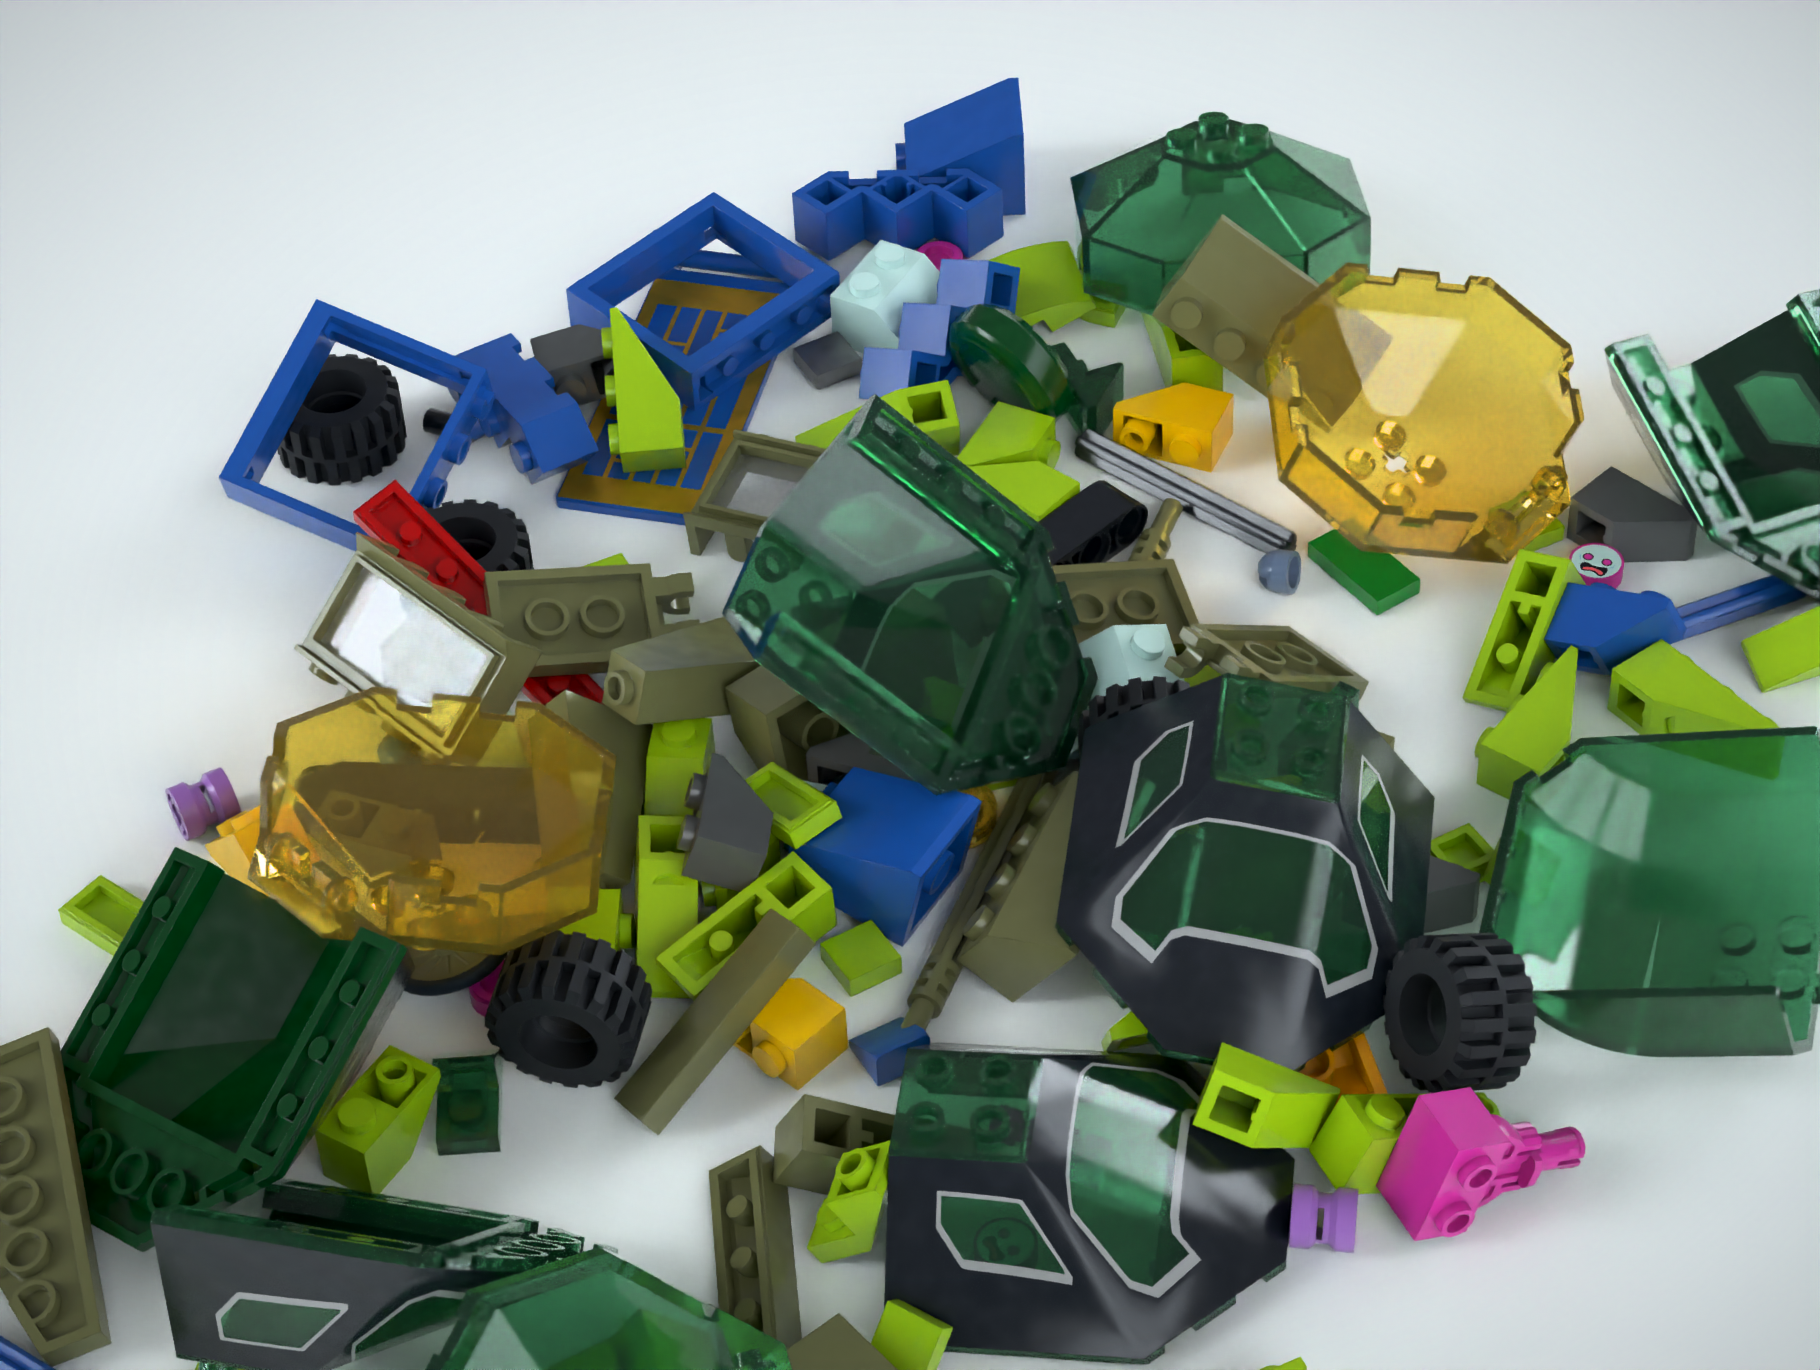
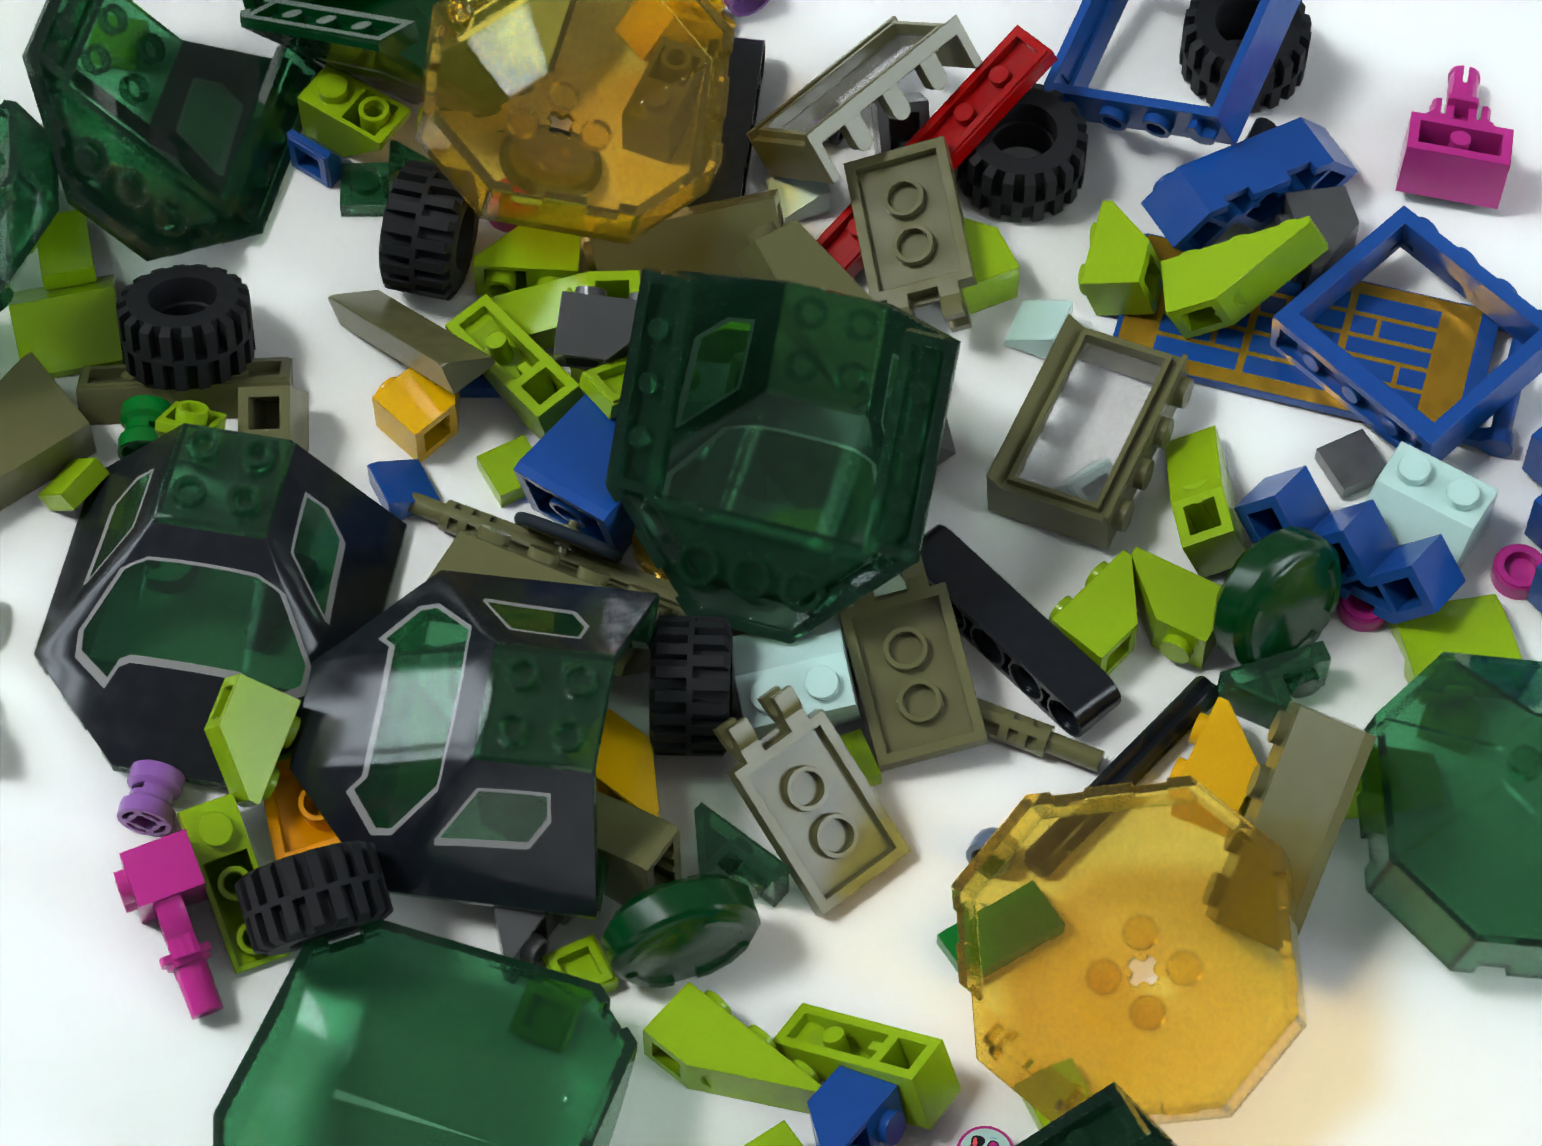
camera: 90 degrees right, 15 degrees up
none -> black tyre [116,264,256,391]
none -> green wheel [117,395,172,459]
none -> blue slope [287,129,353,188]
none -> black wheel [514,512,623,563]
none -> dark green piece [601,874,761,988]
none -> light aqua slope [1004,300,1073,359]
none -> lime slope [1078,200,1163,316]
none -> dark pink brick [1395,65,1514,209]

